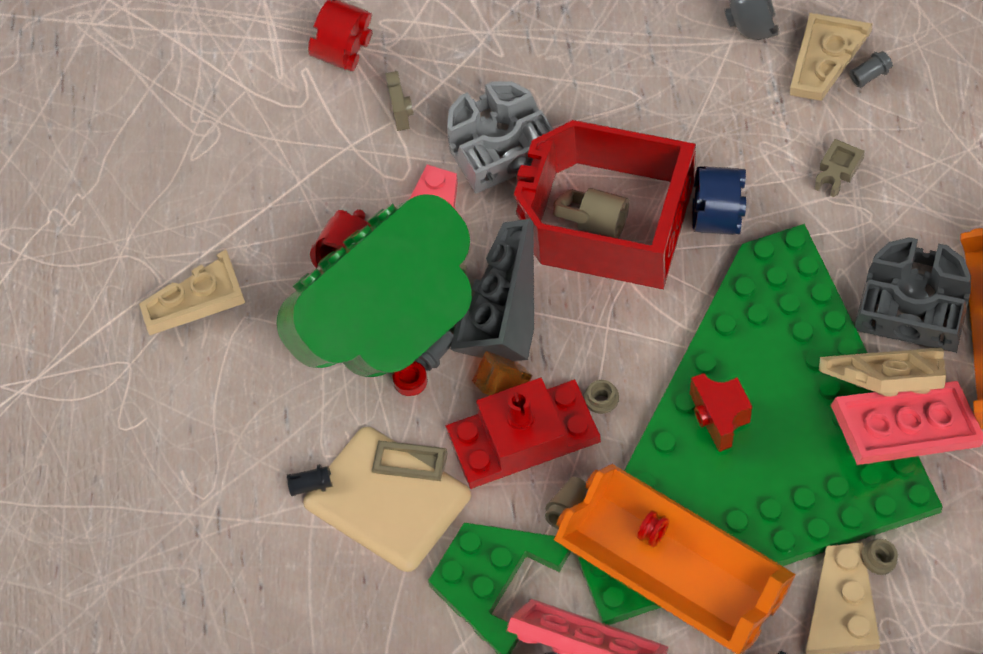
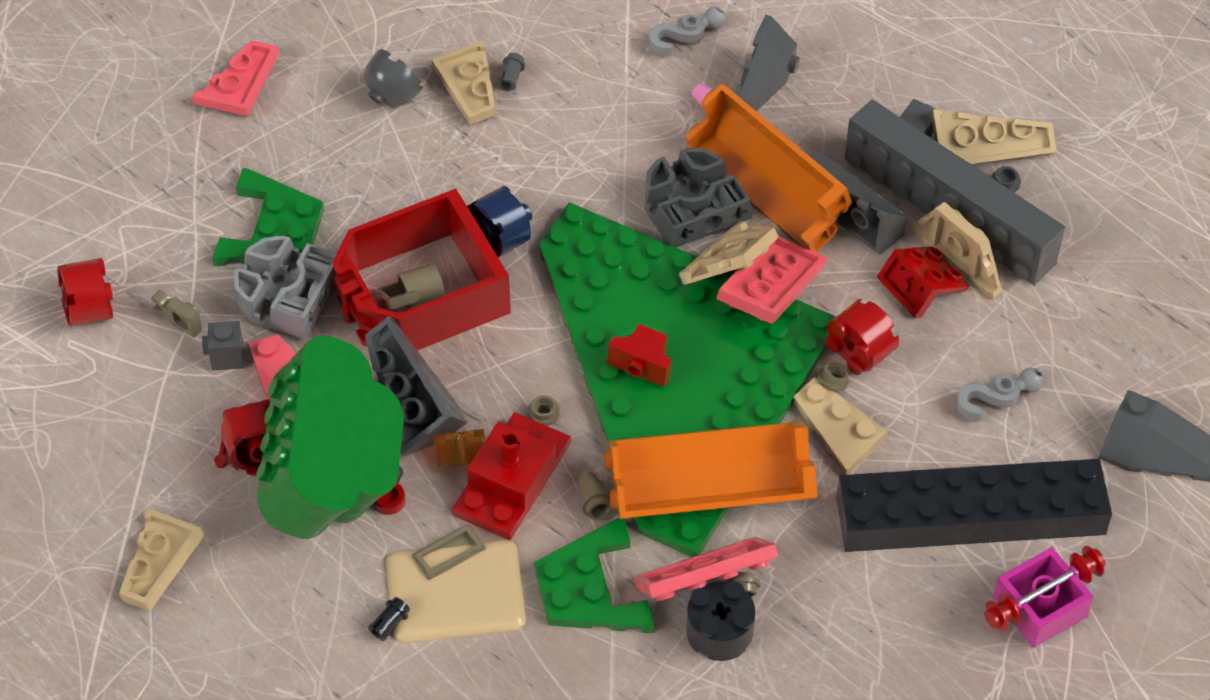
camera: 50 degrees left, 5 degrees down
red bush [637,510,669,547] -> none
dark tan plate [815,139,865,197] -> none
none -> dark grey brick [202,321,244,371]
none -> green wing [213,168,324,266]
none -> red brick [825,299,900,375]

